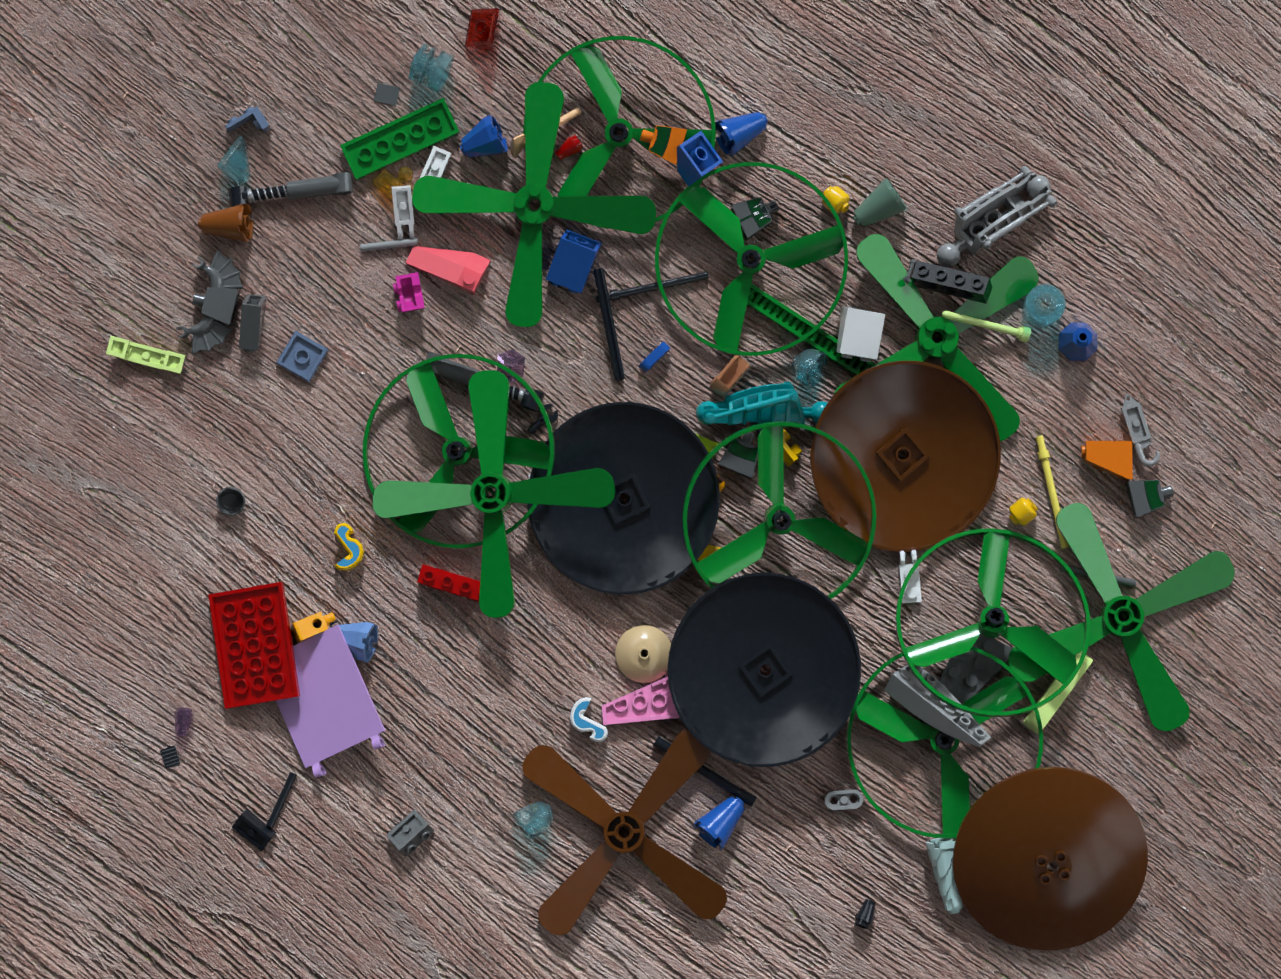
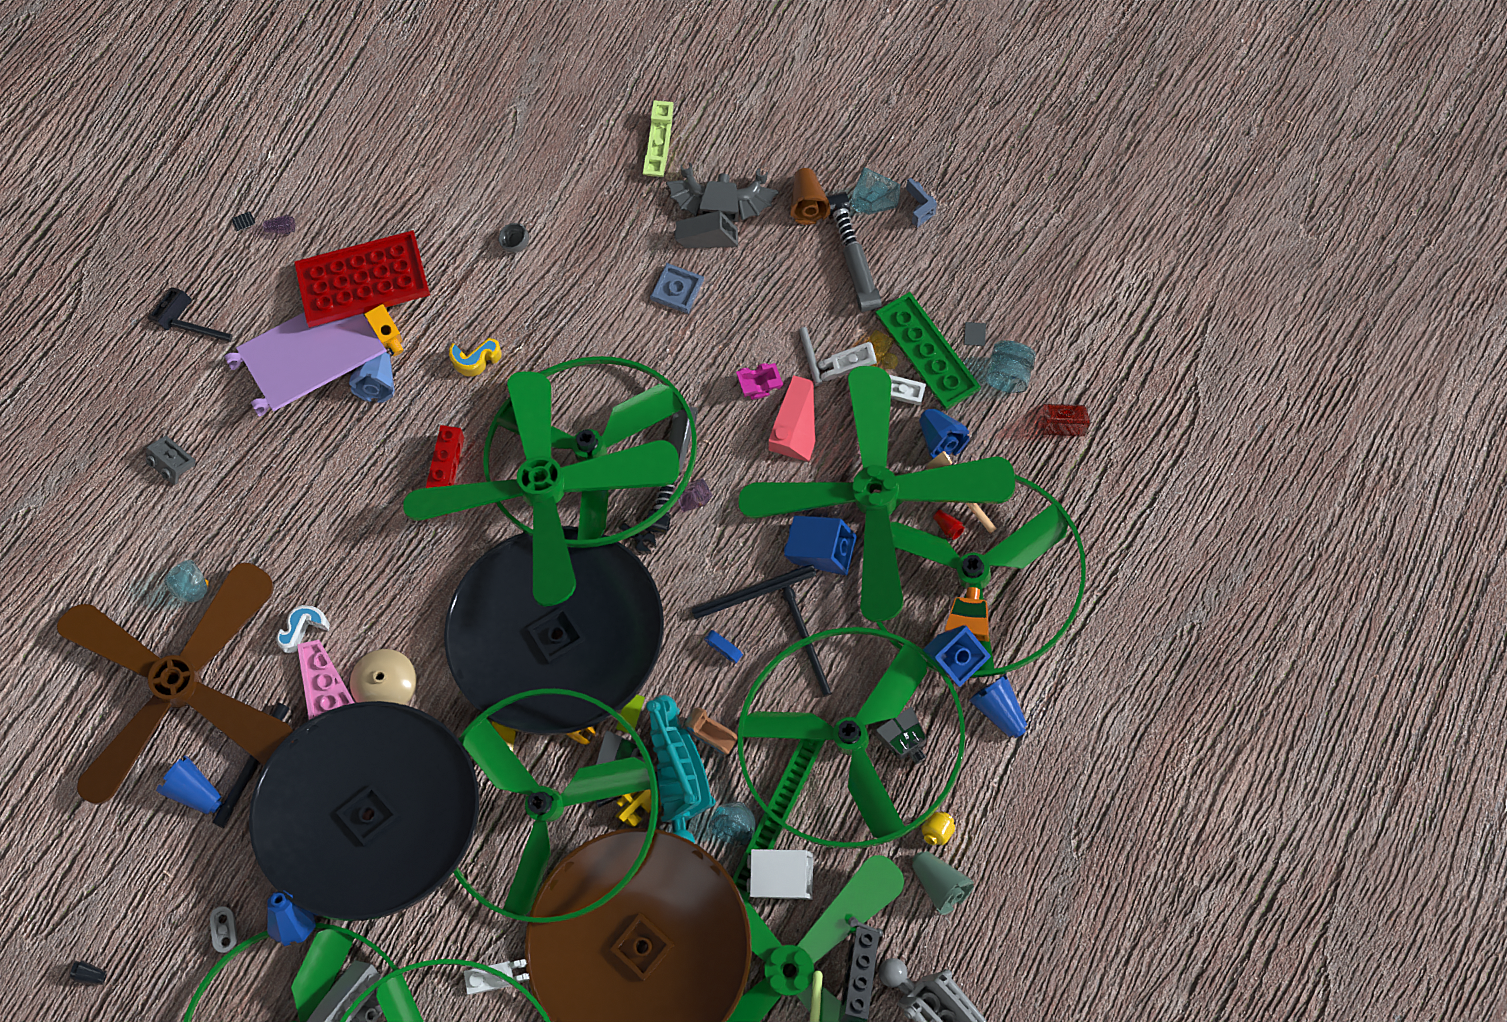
camera: 90 degrees right, 15 degrees down
none -> blue cone [267,890,316,946]

